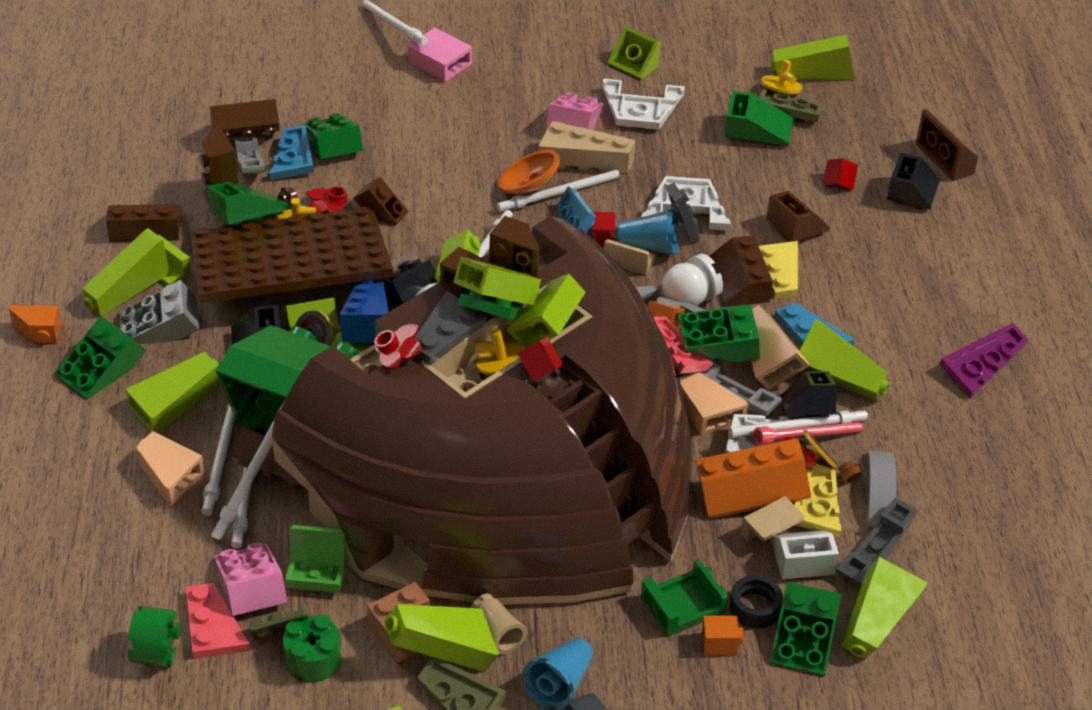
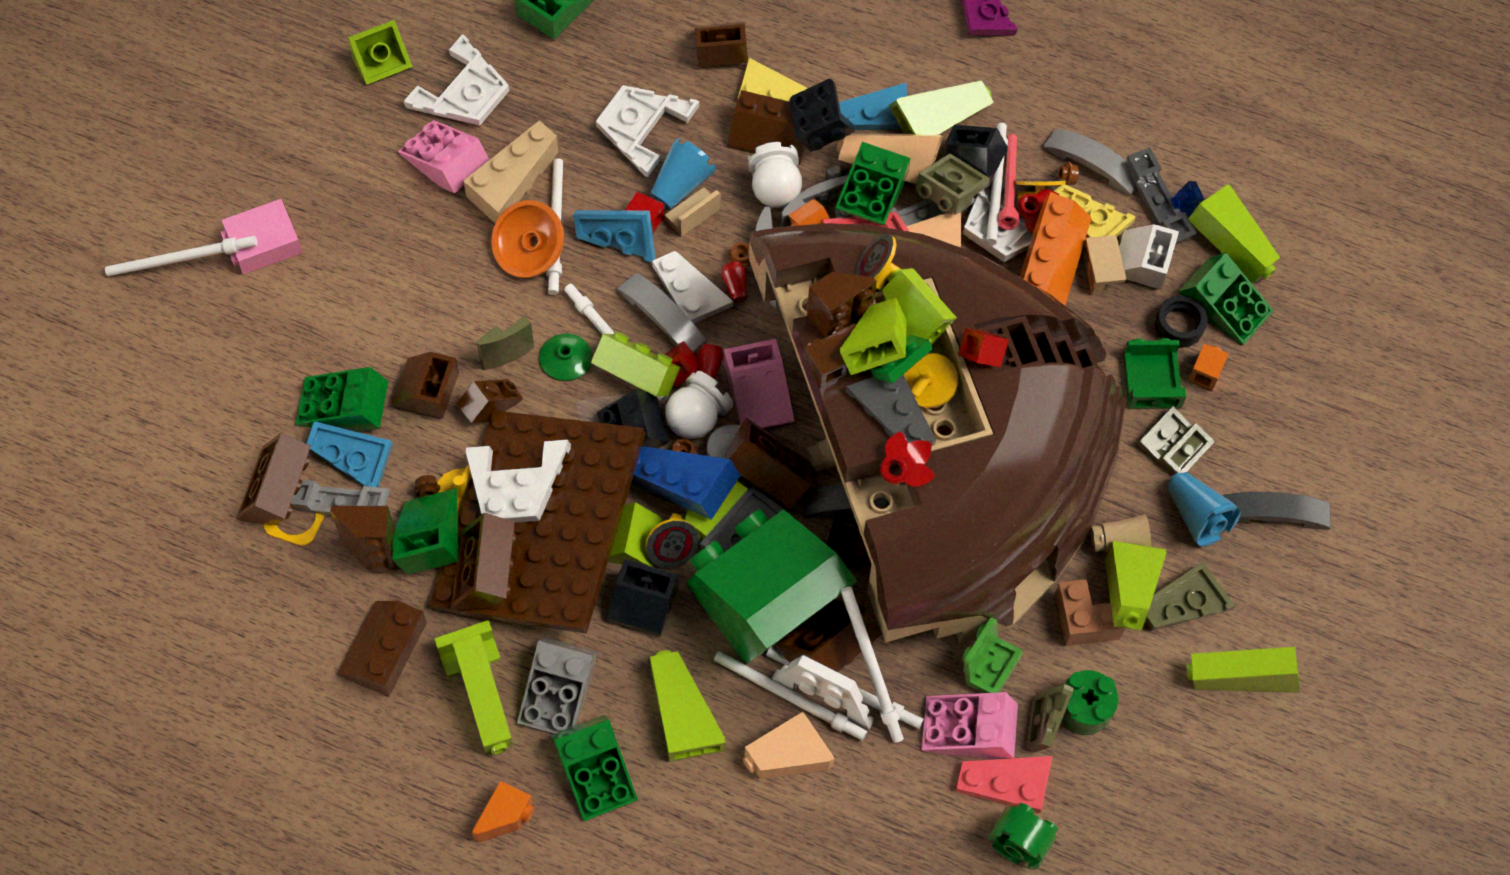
camera: 65 degrees left, 20 degrees up
red plate [306,186,348,213] -> none
dark grey wing [666,182,700,245] -> none
none -> reddish brown slope [391,352,459,419]
none -> reddish brown slope [451,513,516,610]
none -> white wing [466,440,571,523]
none -> olive slope [476,316,534,370]
none -> green dish [539,333,592,381]
none -> white wing [771,655,874,731]
none -> black bracket [789,79,855,152]
none -> shield [855,233,902,291]
none -> olive plate [915,154,990,215]
none -> slope [1136,406,1215,475]
none -> clear blue tile [1170,181,1205,217]

